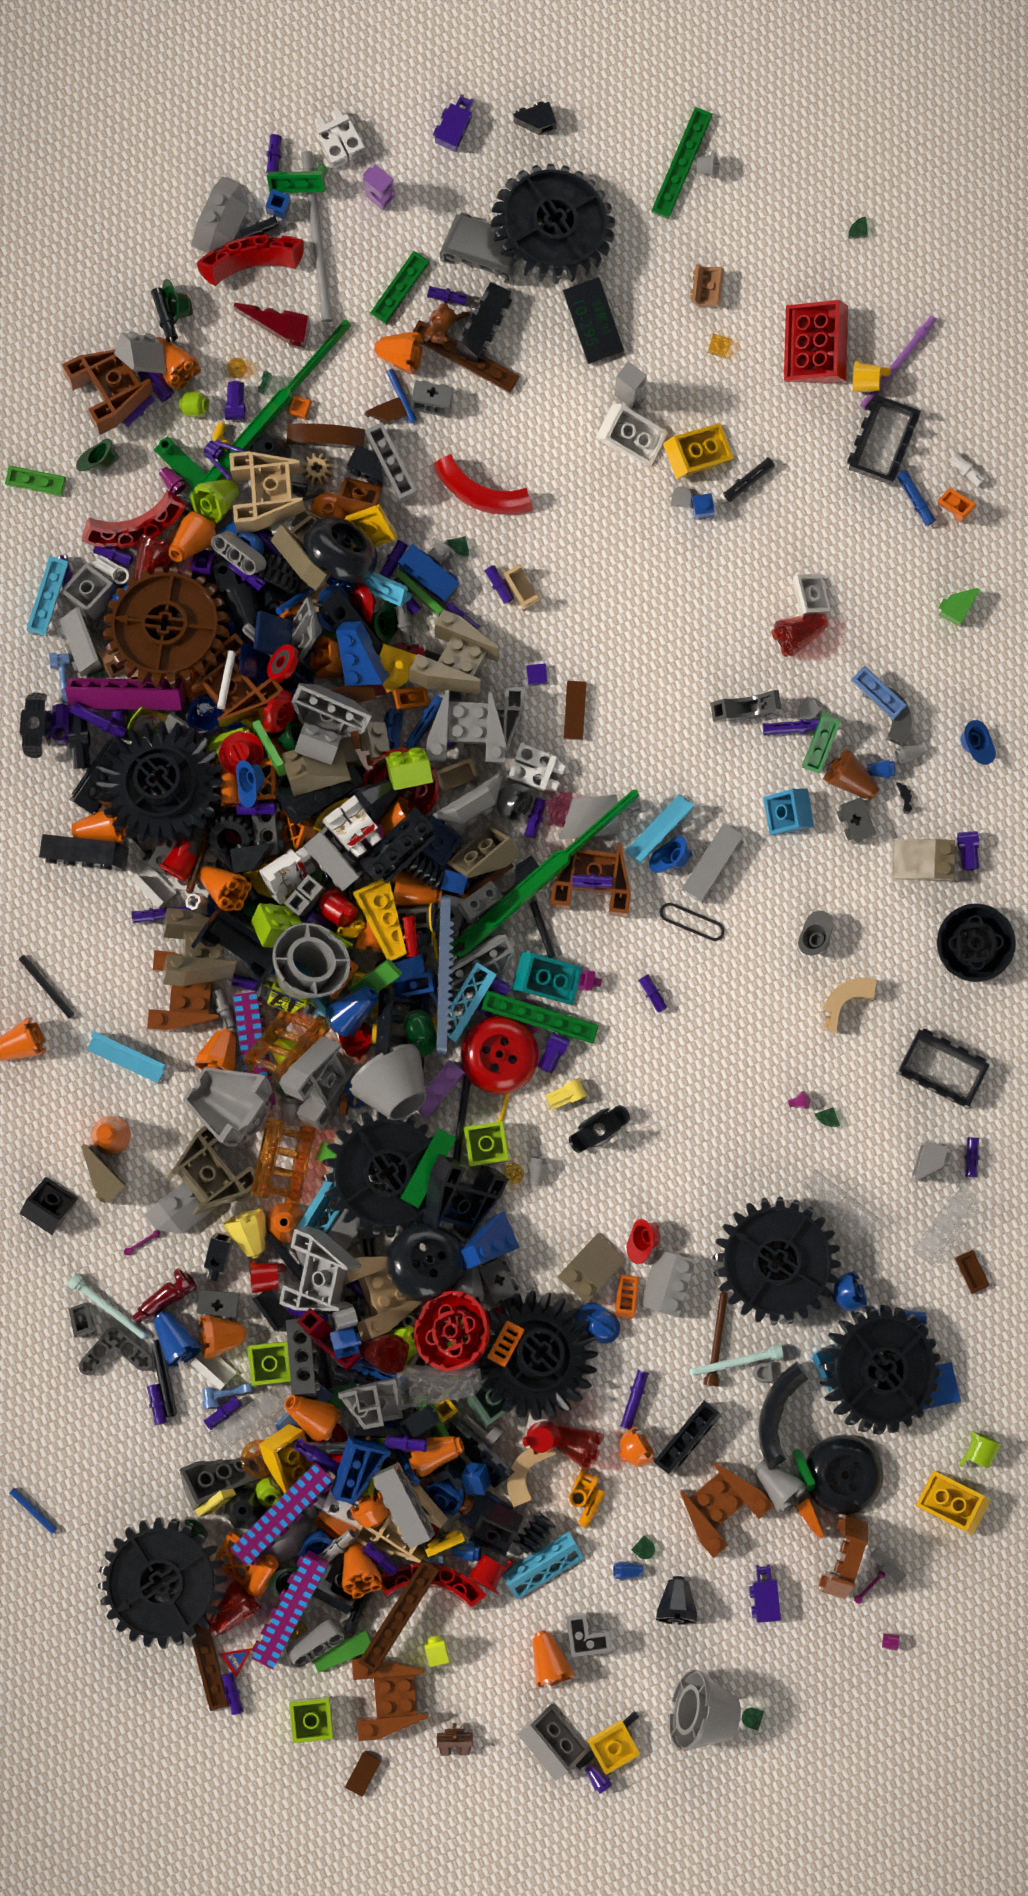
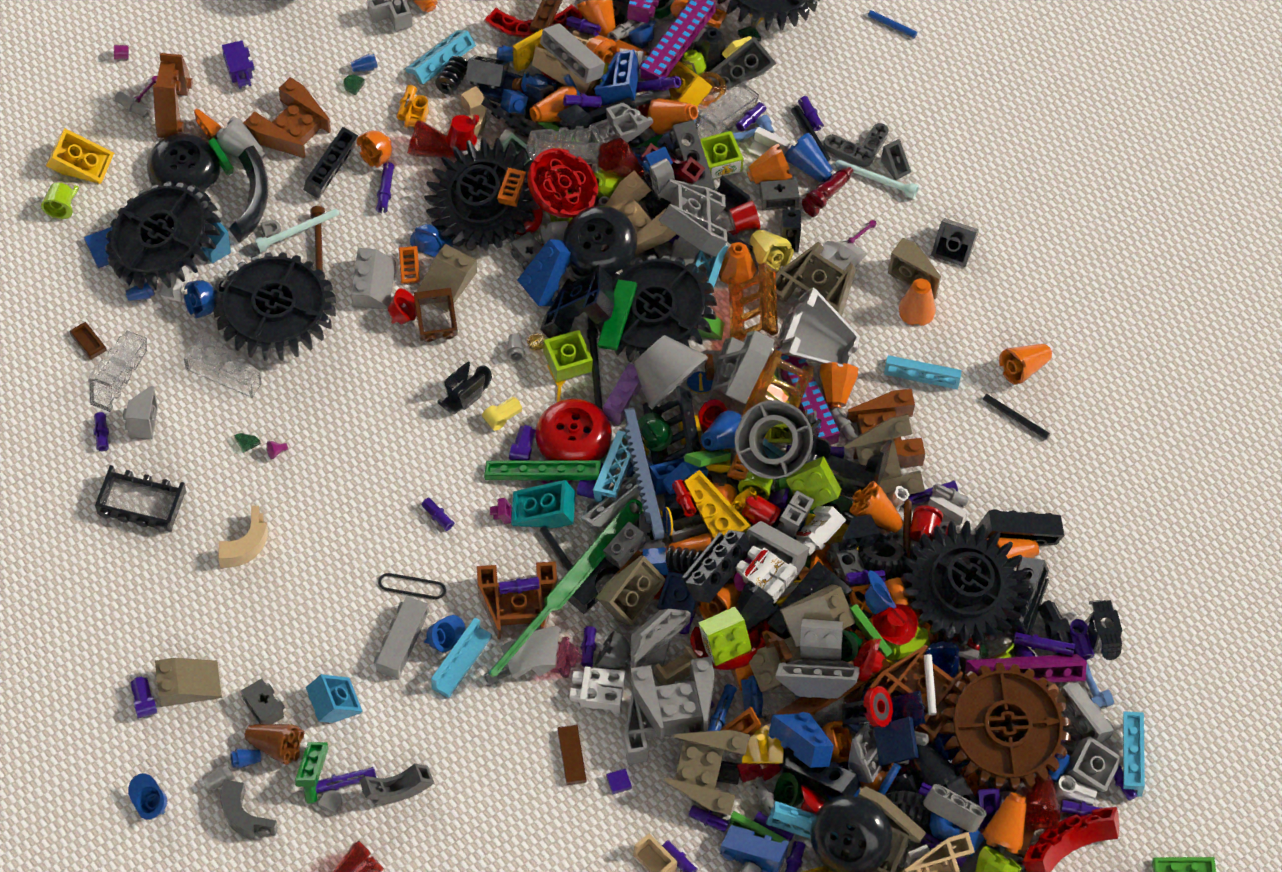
camera: 165 degrees right, 25 degrees down
red hat [468,1554,513,1594] -> none
black cone [656,1576,697,1625] -> none
dark grey piece [798,910,833,956] -> none
medium blue tile [851,665,907,720] -> none
black piece [896,782,912,814] -> none
black brick [936,903,1016,982] -> none
none -> reddish brown window [414,288,458,342]
none -> light grey axle [932,483,968,508]

